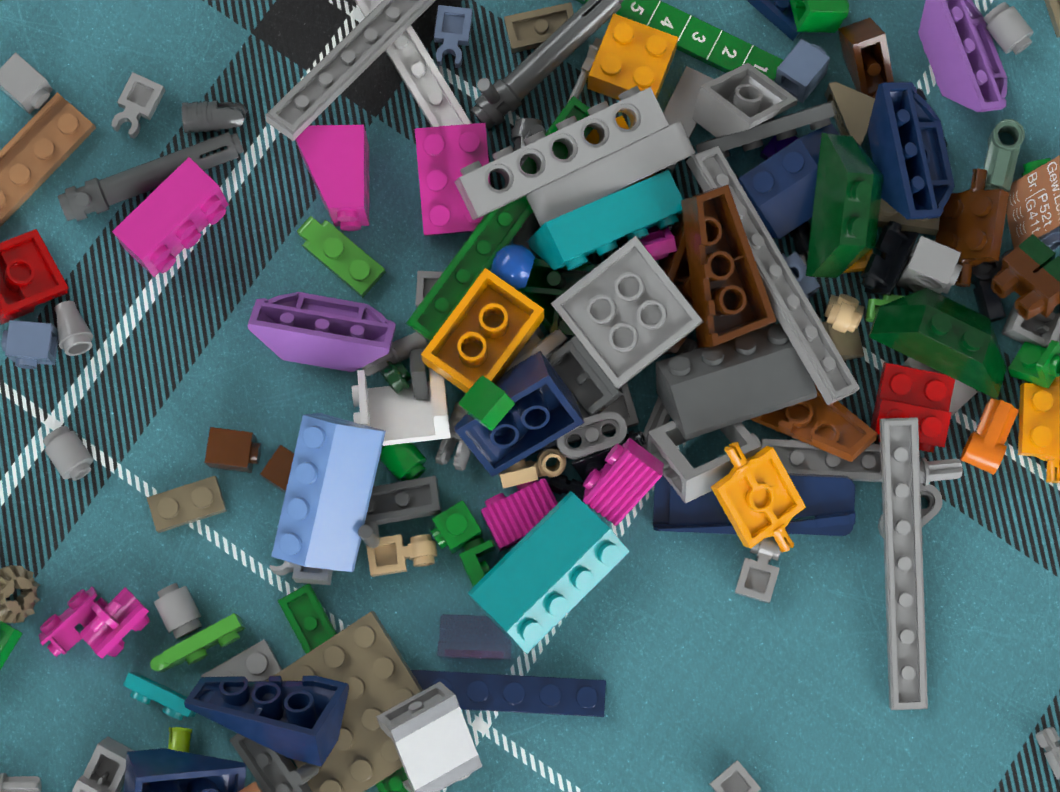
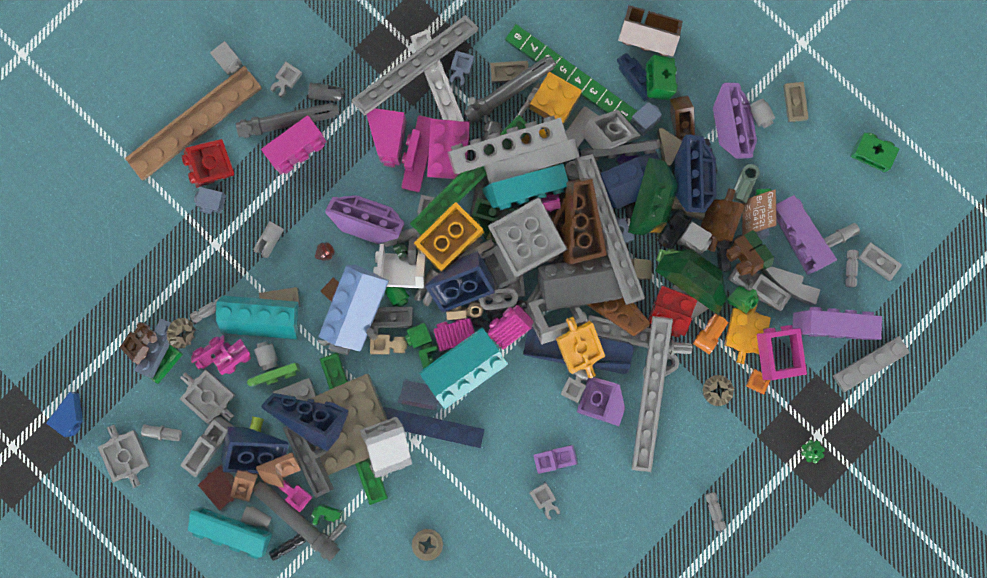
camera: 10 degrees right, 5 degrees up
light grey brick [43,426,94,481] -> none
light grey cone [54,301,93,356] -> none
teal plate [122,672,196,720] -> none
reddish brown brick [205,427,261,473] -> none
bright green hinge [296,216,386,298] -> none
green piece [459,376,515,431] -> none
blue piece [492,244,535,290] -> none
tan plate [824,294,864,334] -> none
none -> light grey plate [180,370,235,424]
none -> light grey axle [190,297,220,323]
none -> teal slope [216,295,299,339]
none -> light grey hinge [253,221,284,258]
none -> clear red plate [315,242,335,261]
none -> dark pink bracket [401,116,433,192]
none -> medium lavender slope [533,445,578,474]
none -> white plate [565,161,580,180]
none -> medium lavender slope [577,377,625,426]
none -> dark tan gear [703,375,734,406]

